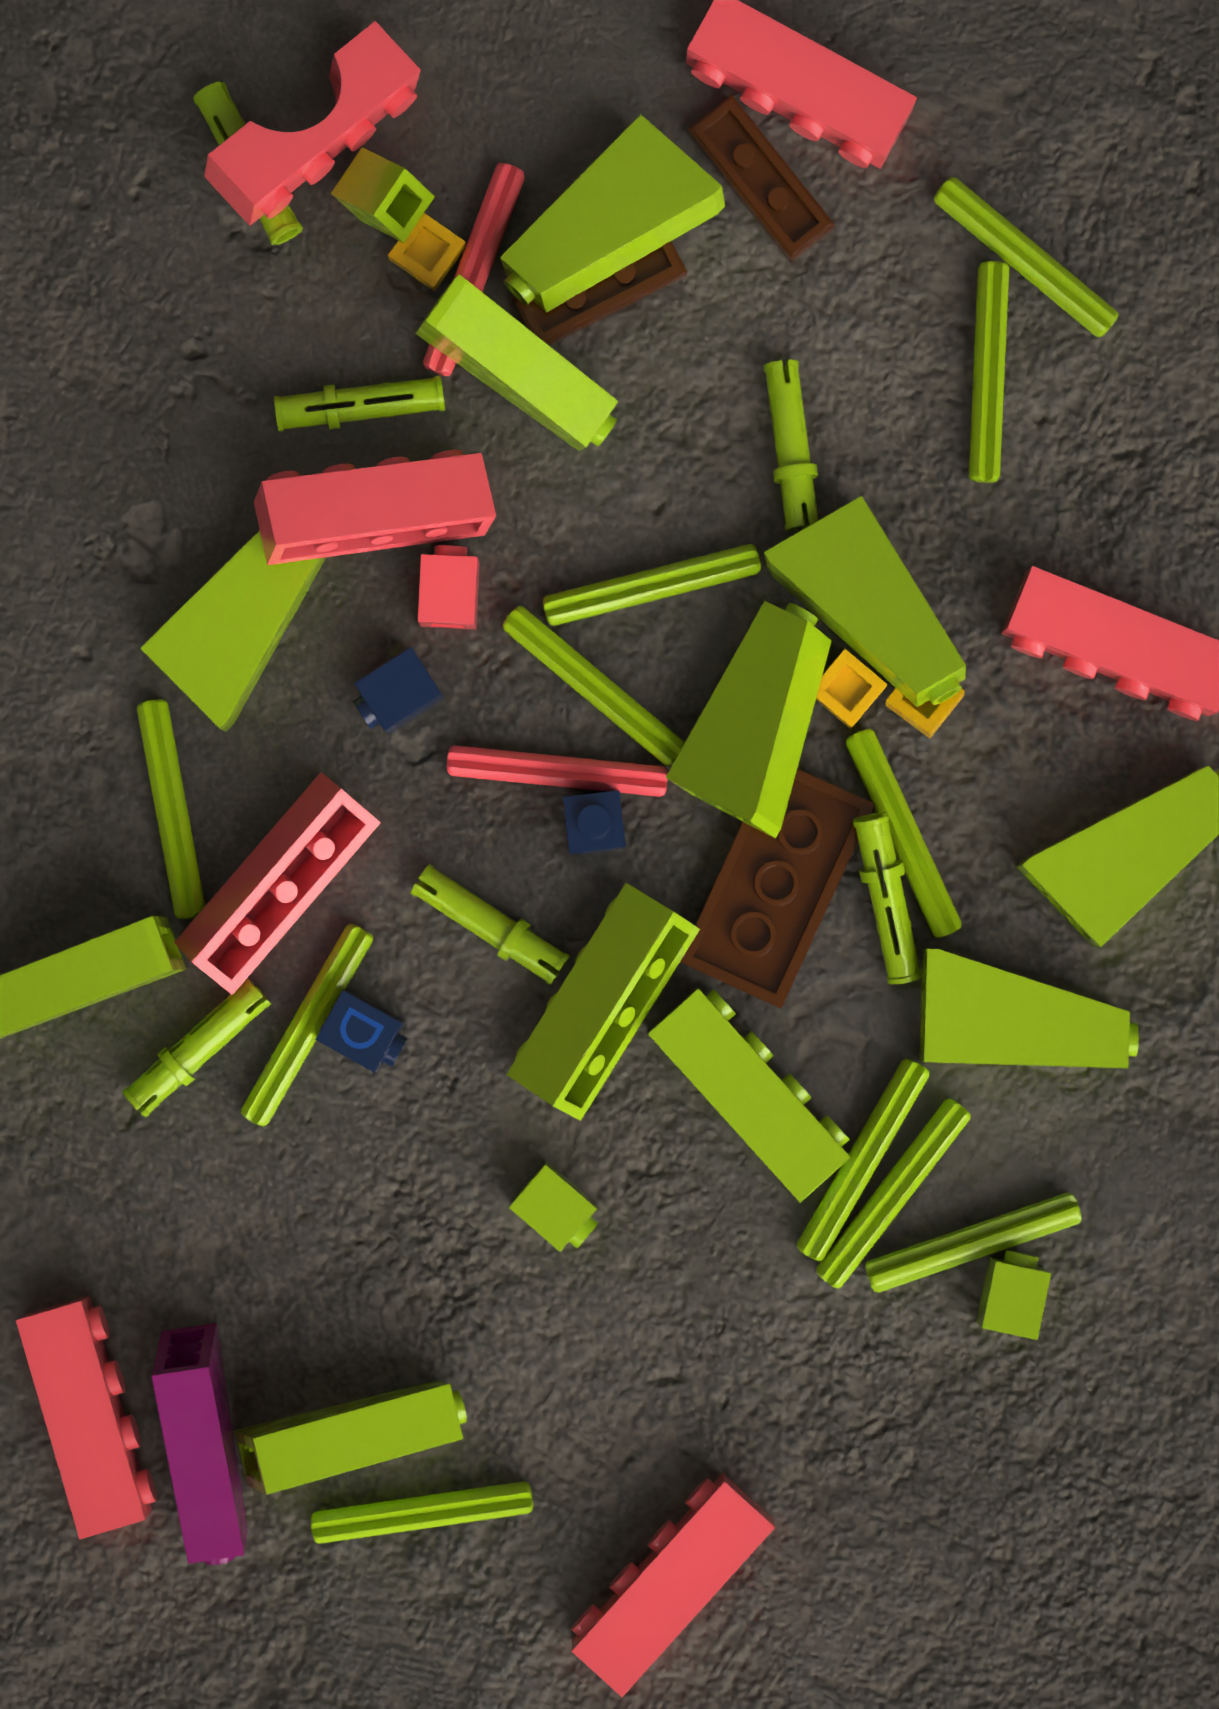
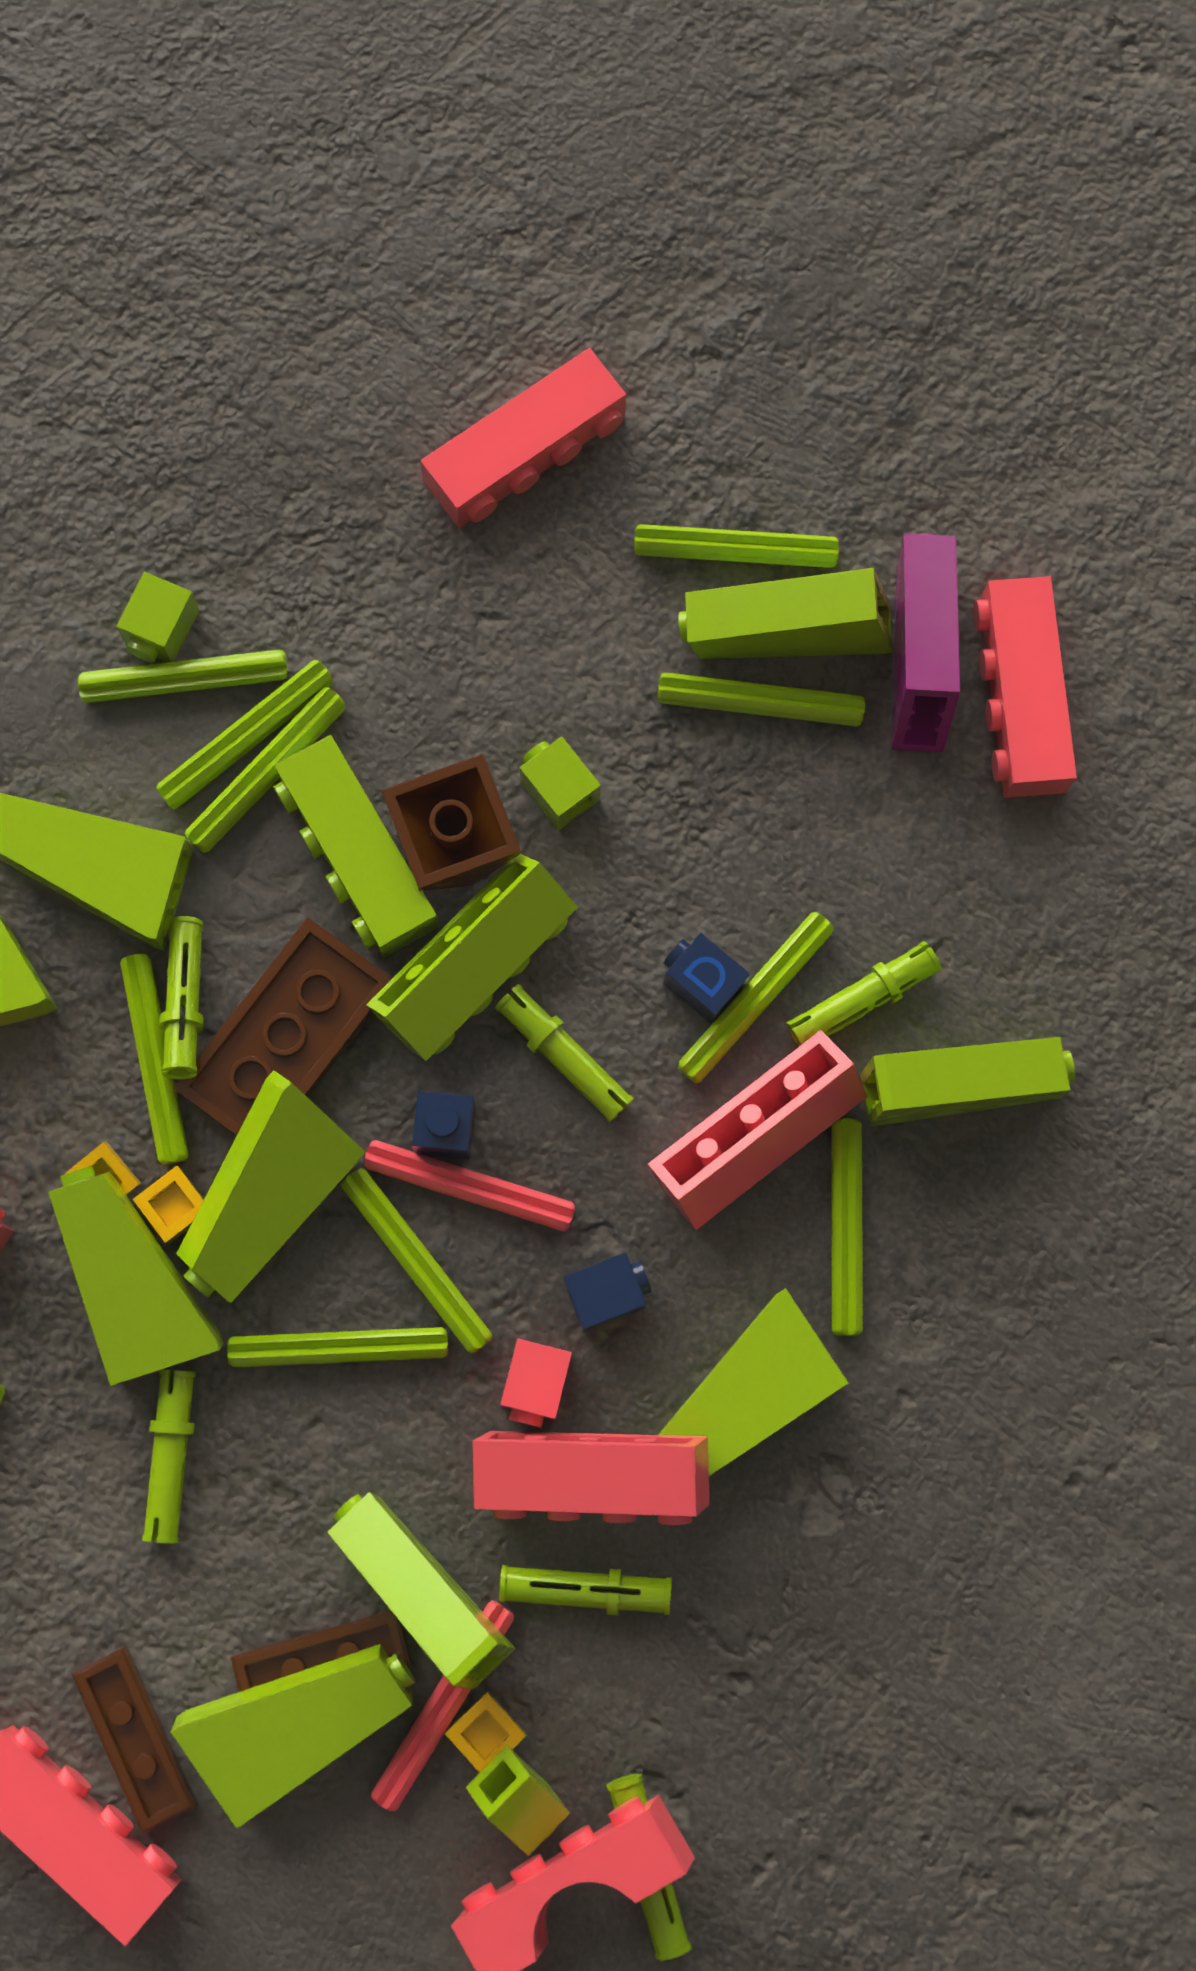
camera: 175 degrees left, 10 degrees down
none -> reddish brown slope [381,753,521,891]
none -> lime axle [657,672,865,726]

